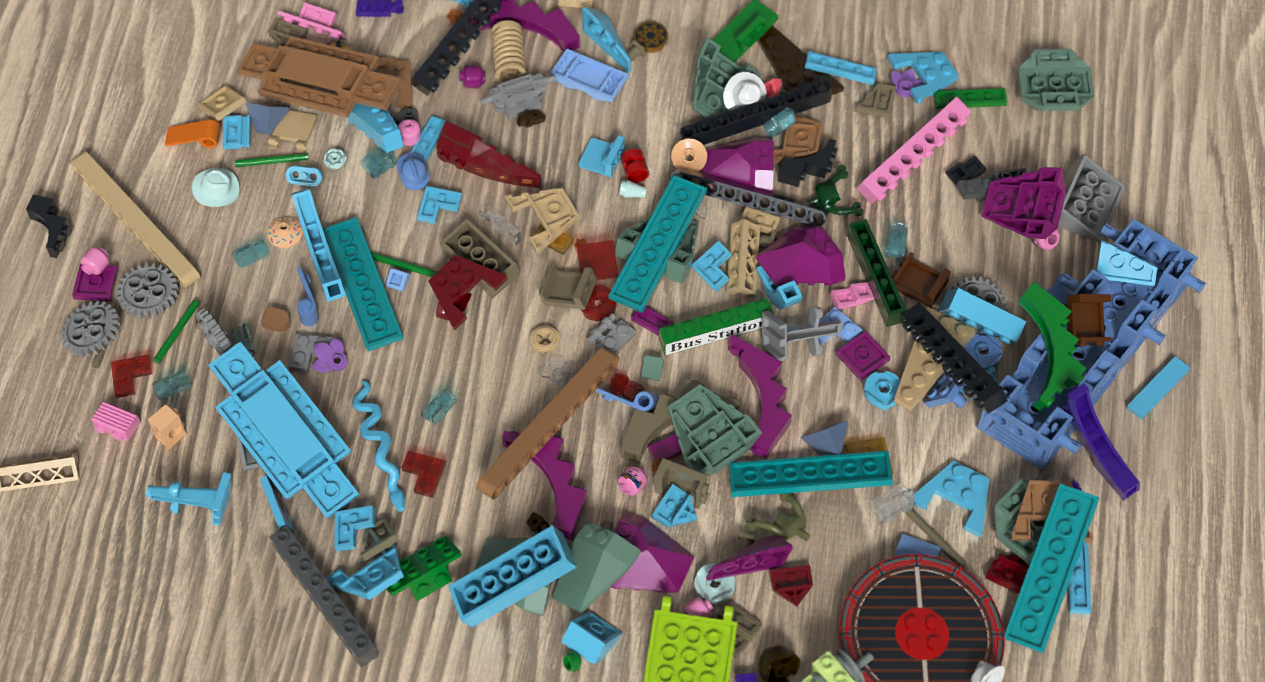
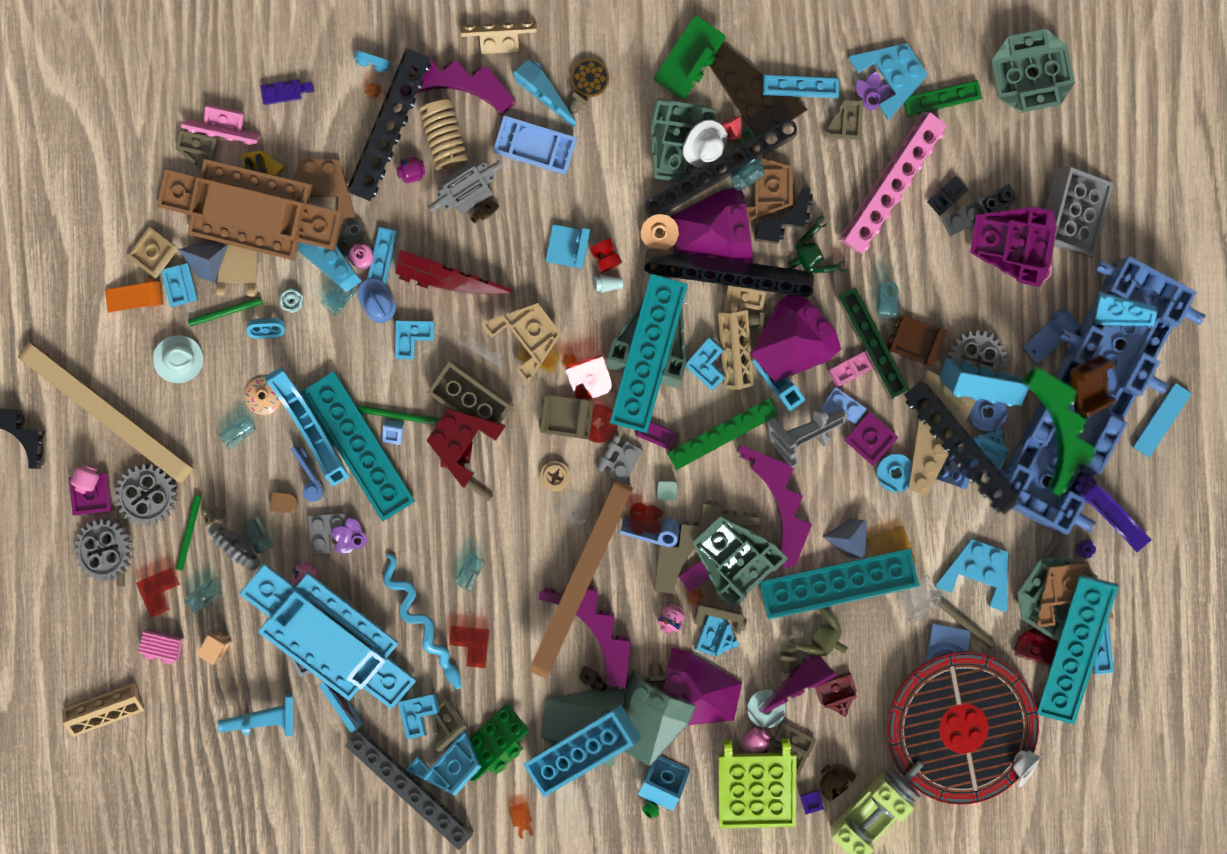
camera: 15 degrees left, 30 degrees up
none -> dark tan piece [452,475,493,502]
none -> clear orange plate [508,802,533,839]

